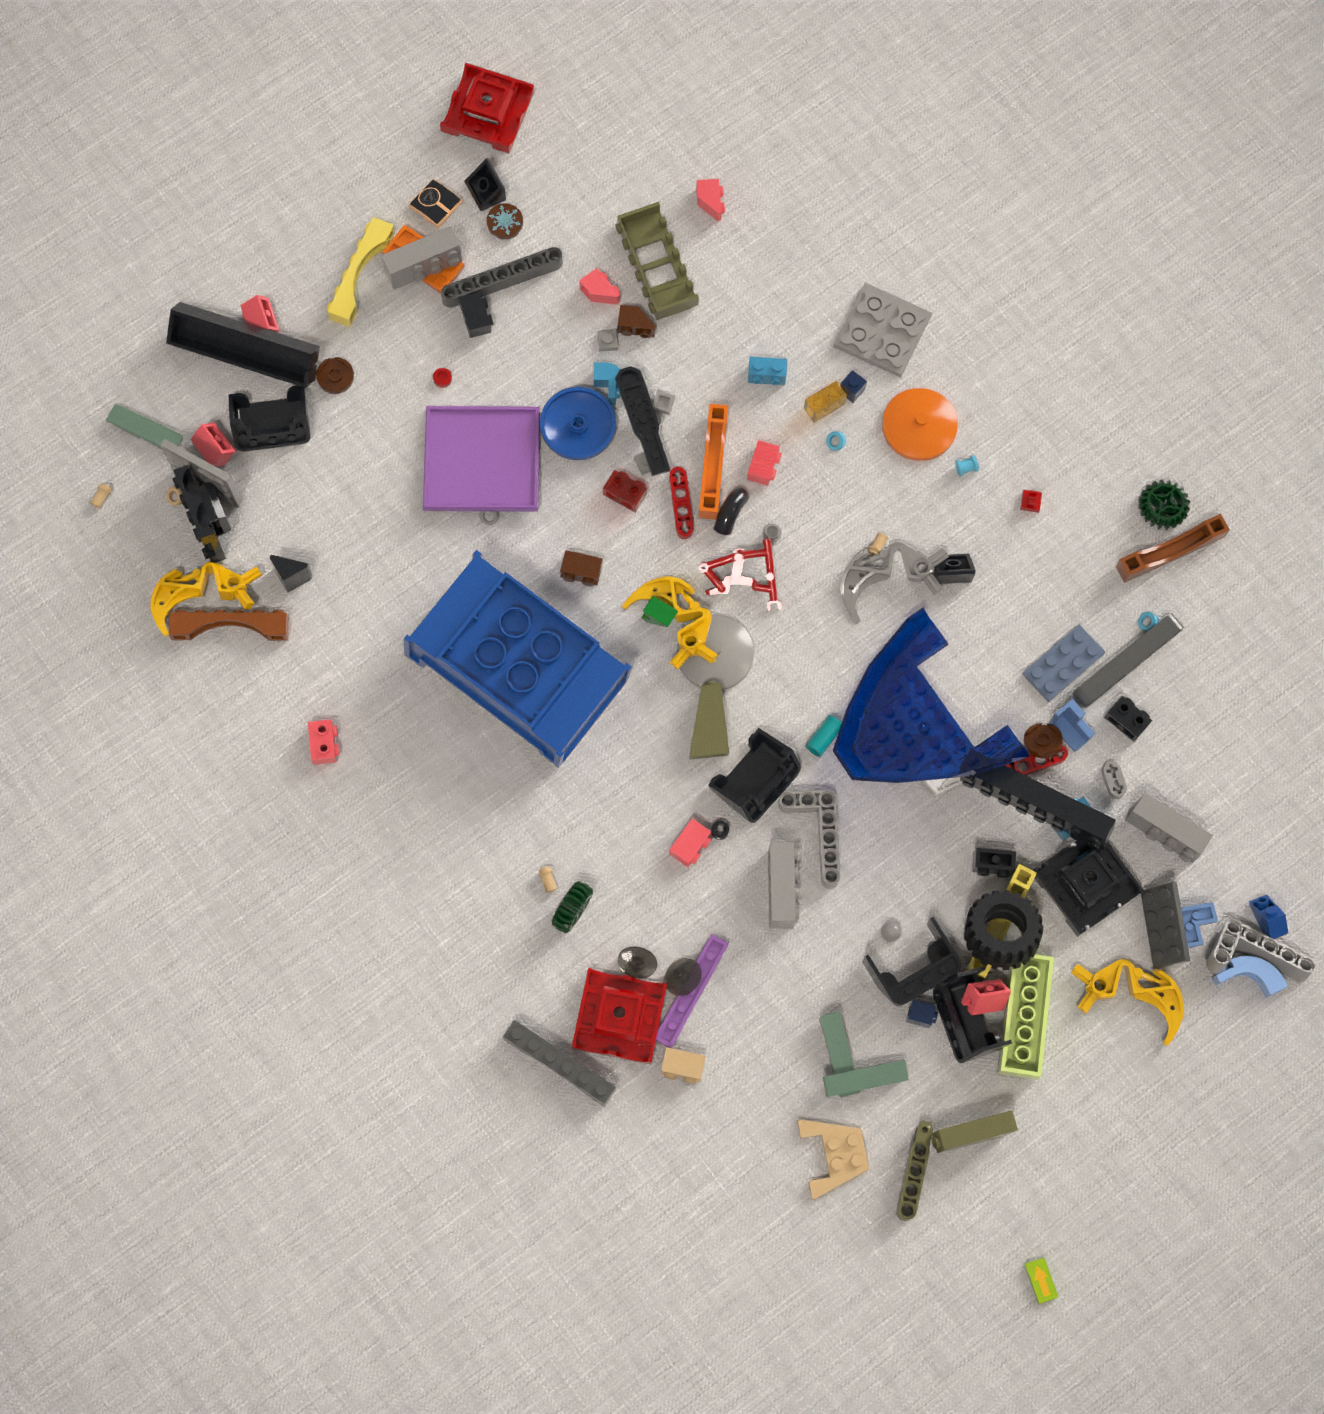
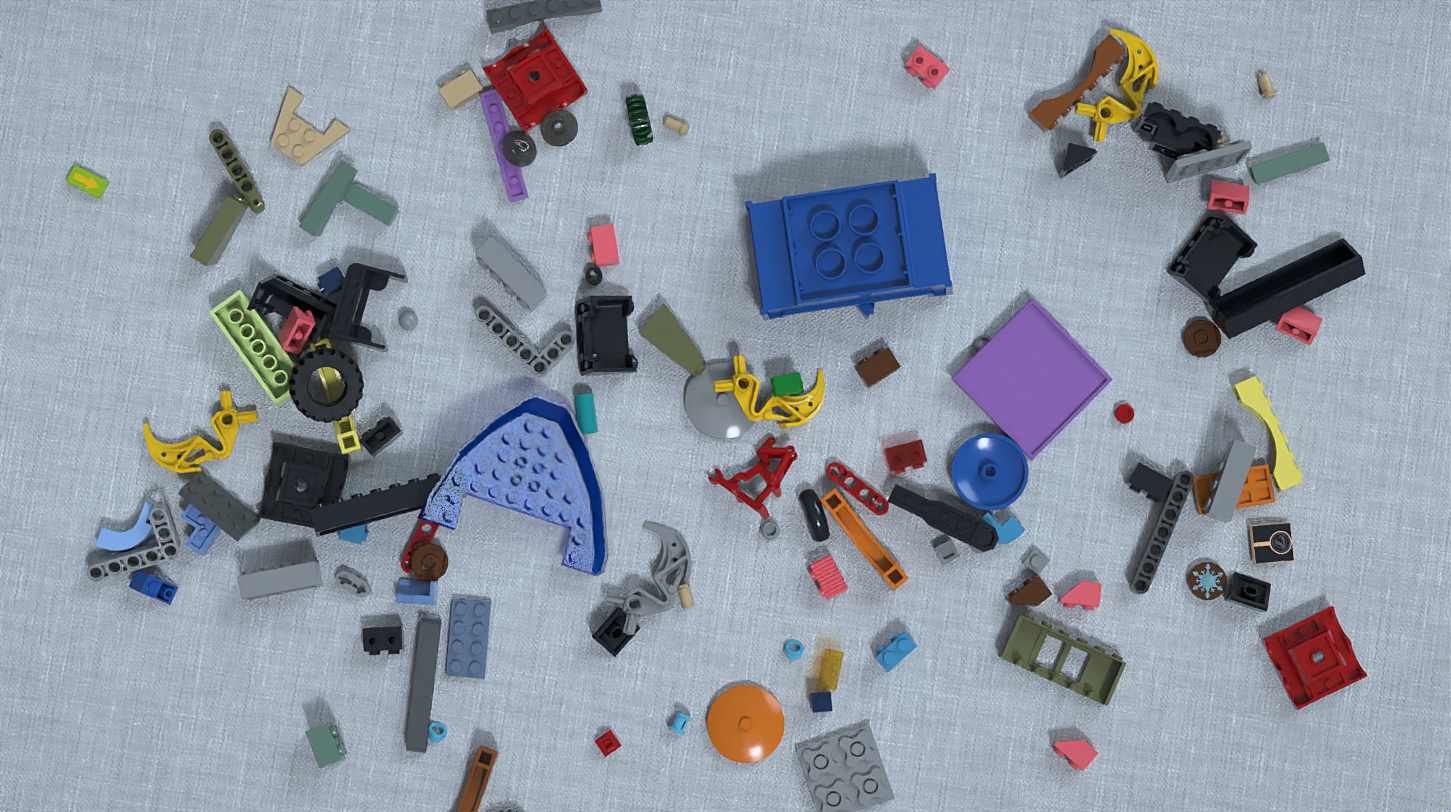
camera: 140 degrees right, 10 degrees up
none -> sand green brick [305,723,347,768]

